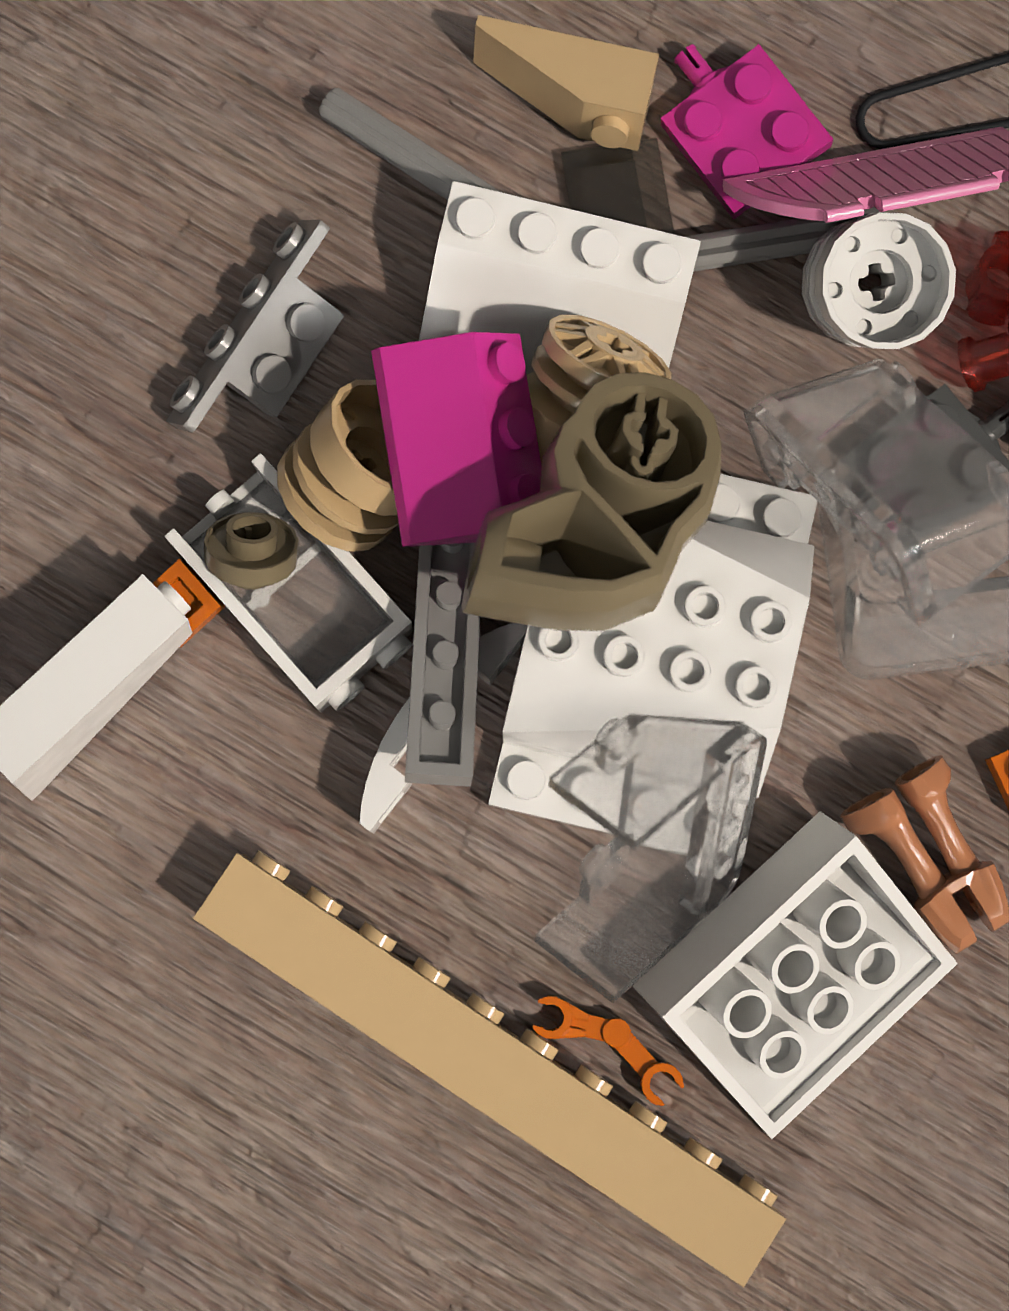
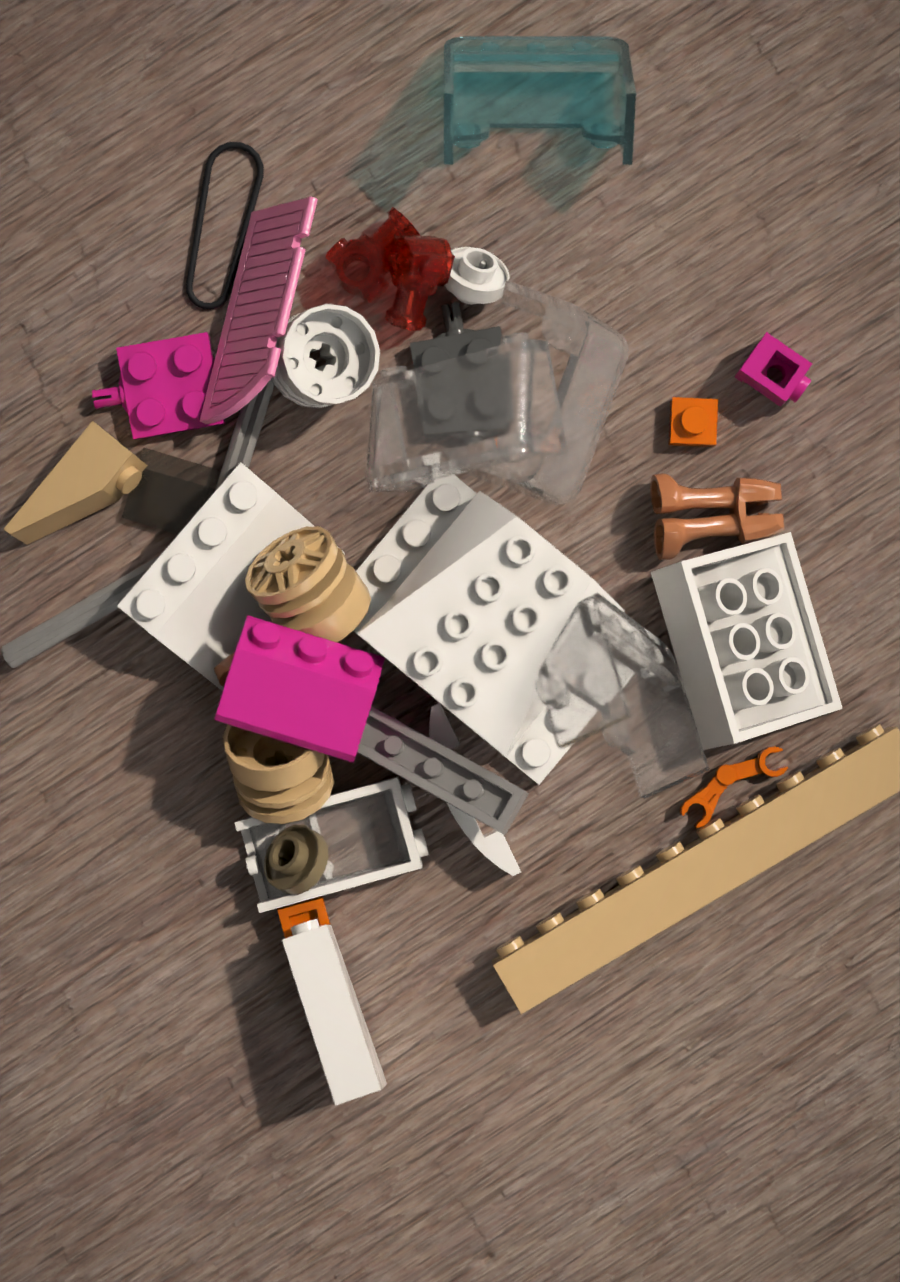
camera: 65 degrees left, 5 degrees up
light grey bracket [167,219,345,433] -> none
dark tan piece [462,372,722,631] -> none

